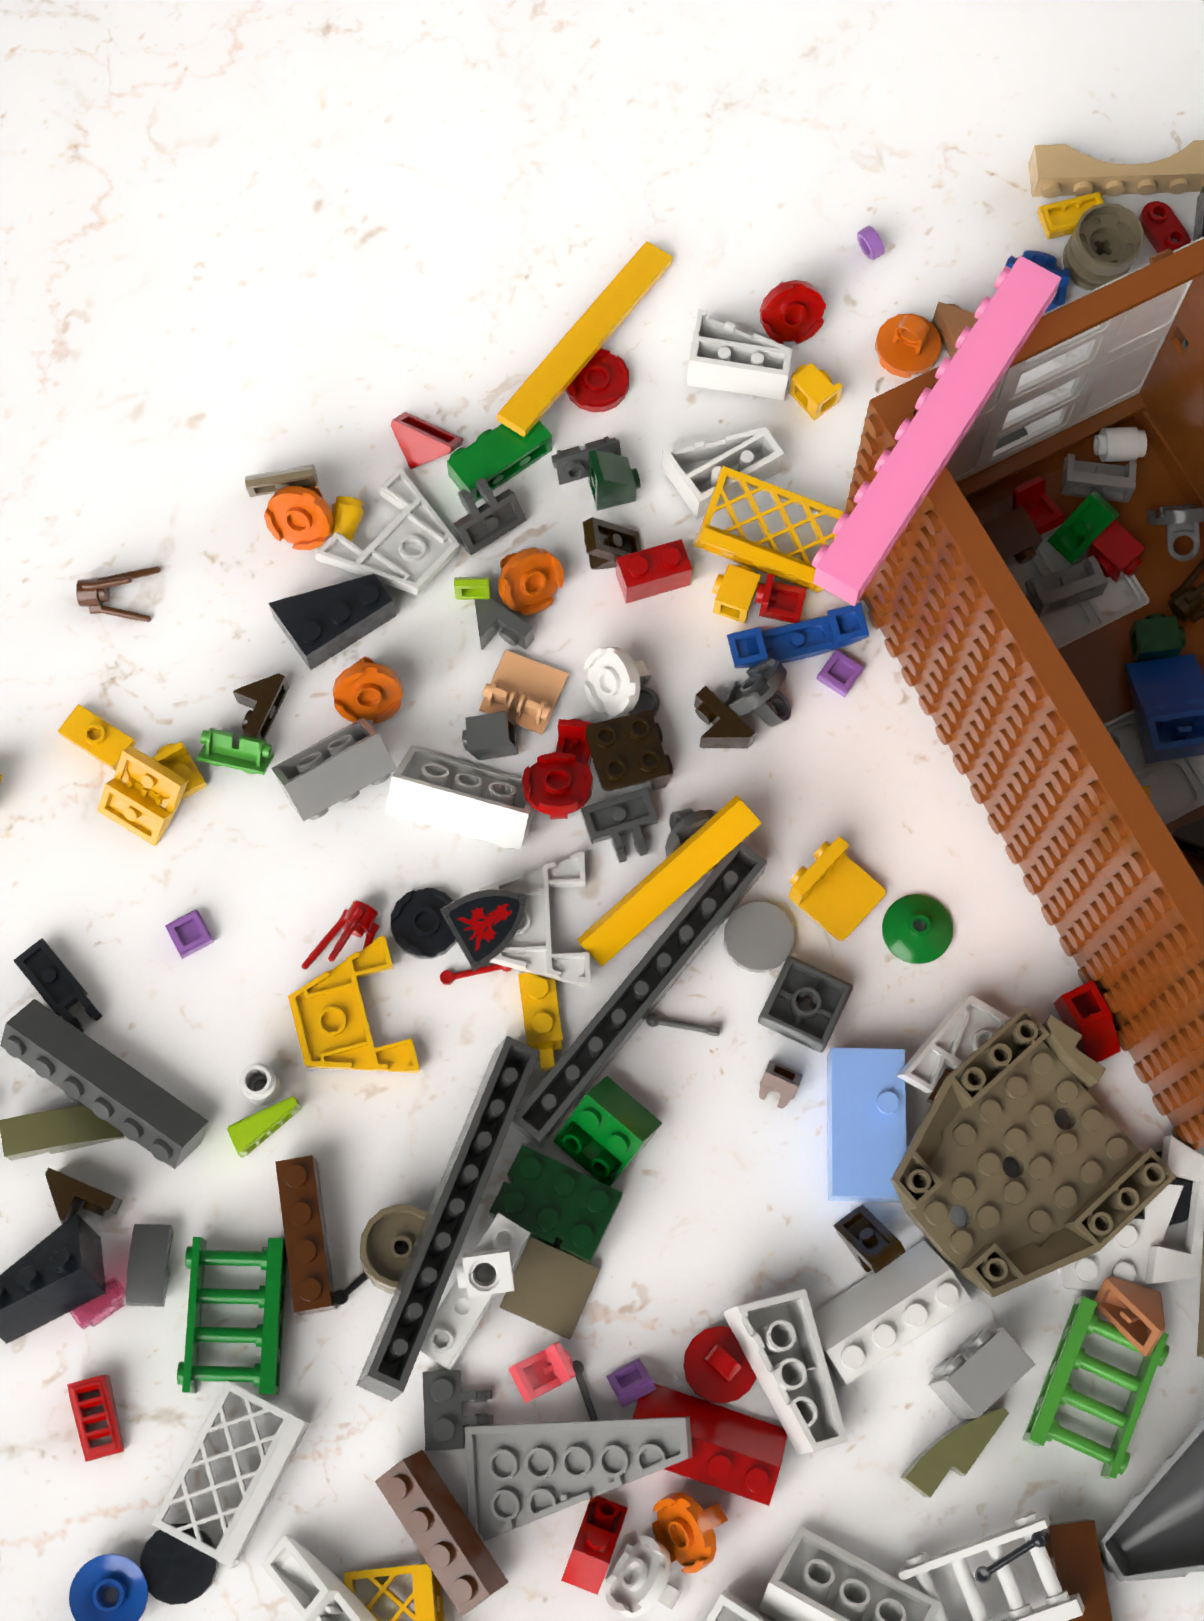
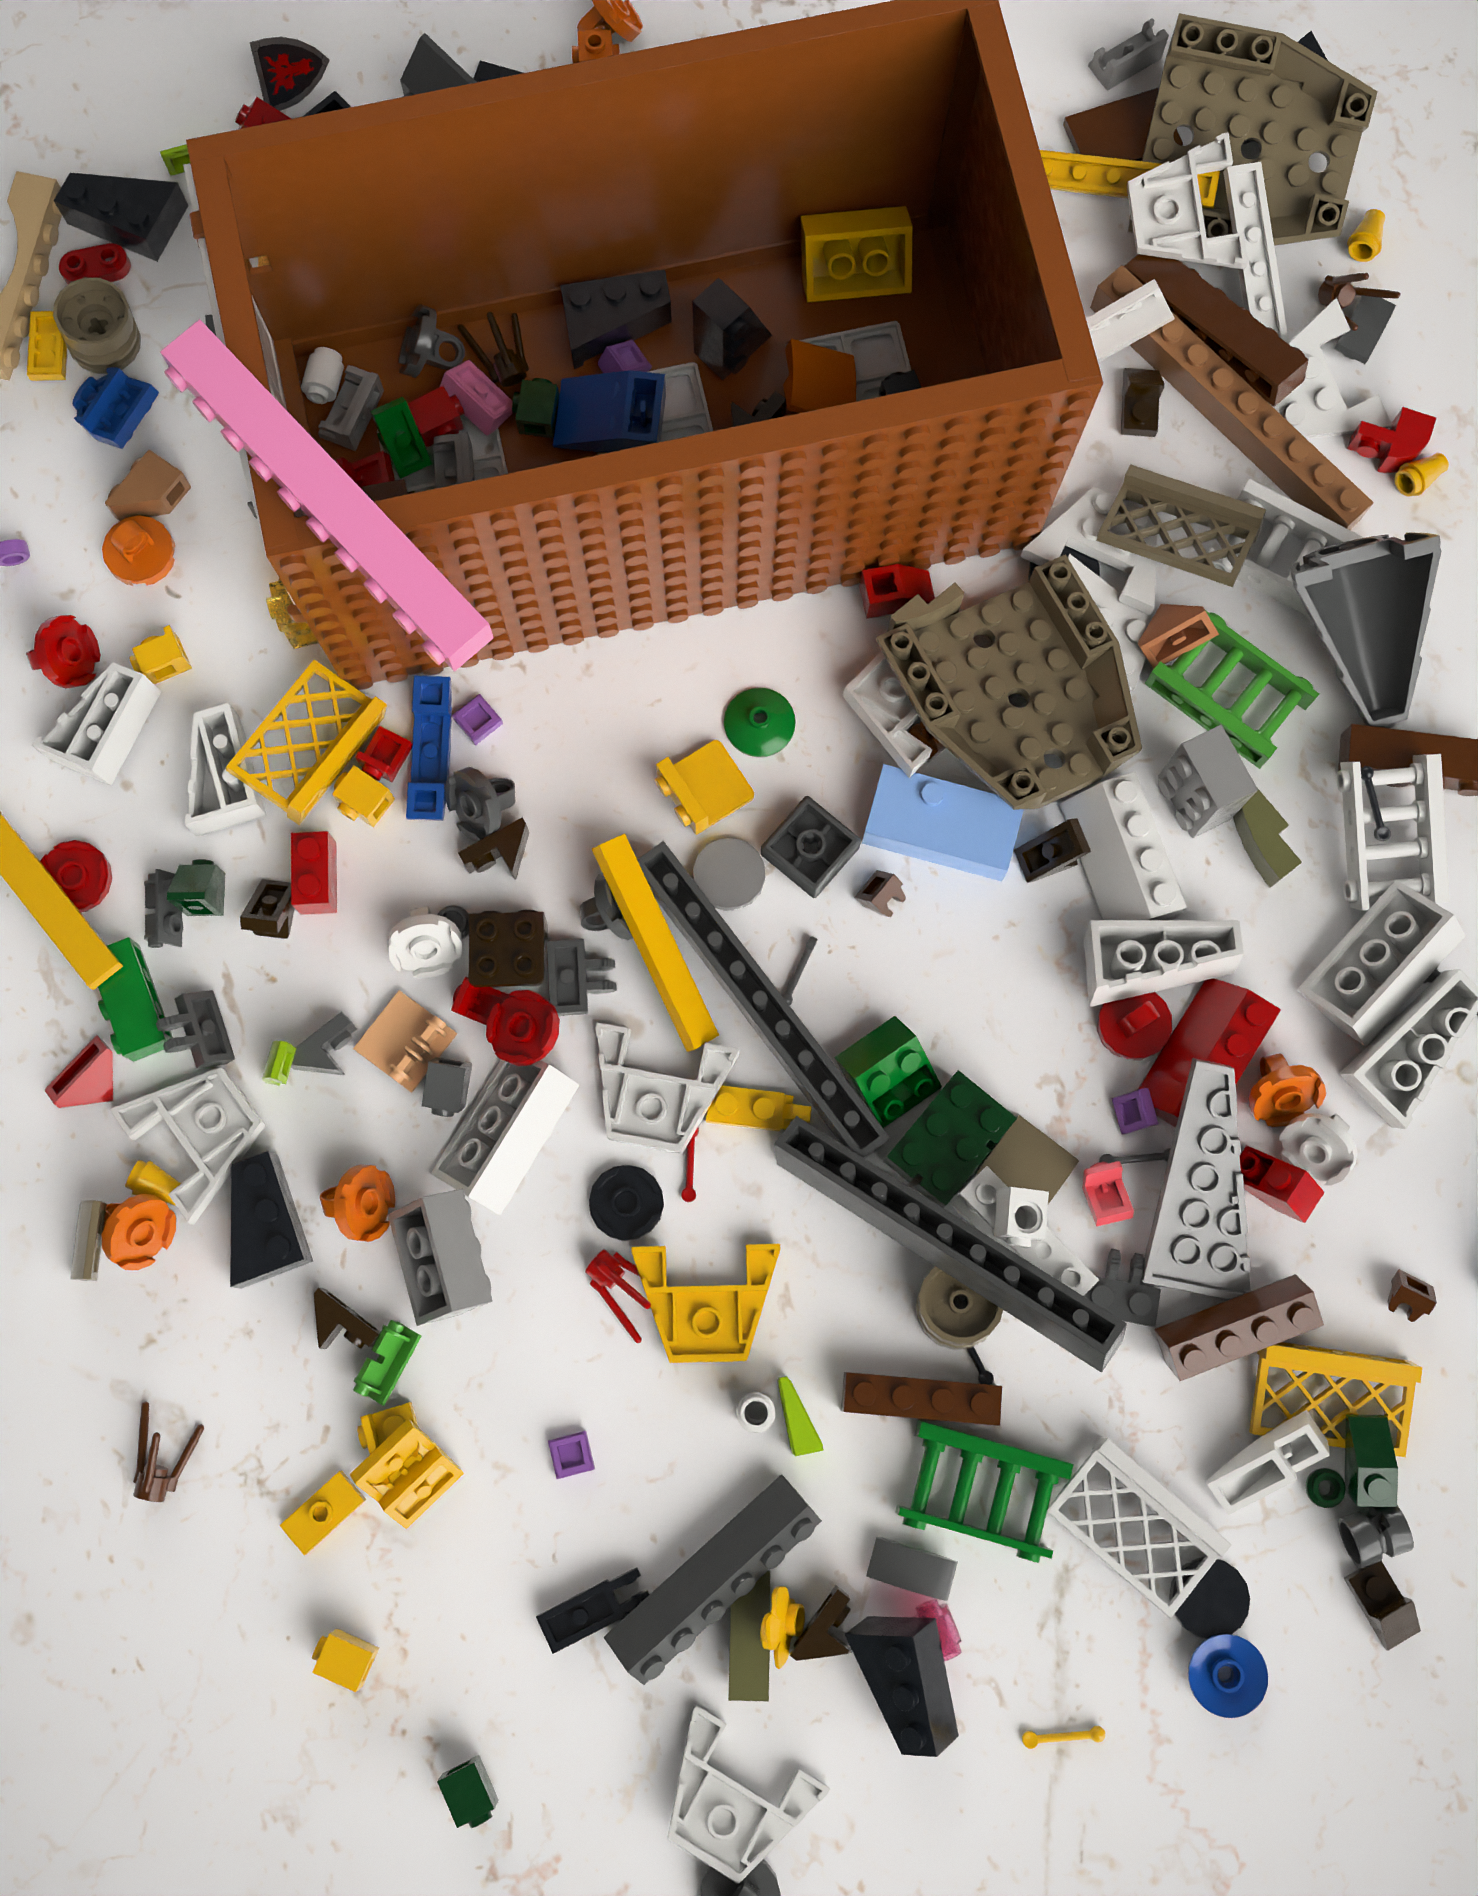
camera: 75 degrees left, 5 degrees up
red slope [67,1375,125,1462] -> none
shield [440,889,527,971] -> none
orange tile [498,547,564,615] -> none
none -> bright pink slope [440,360,513,436]
none -> yellow plate [760,1586,805,1669]
none -> yellow hinge [1022,1726,1106,1749]

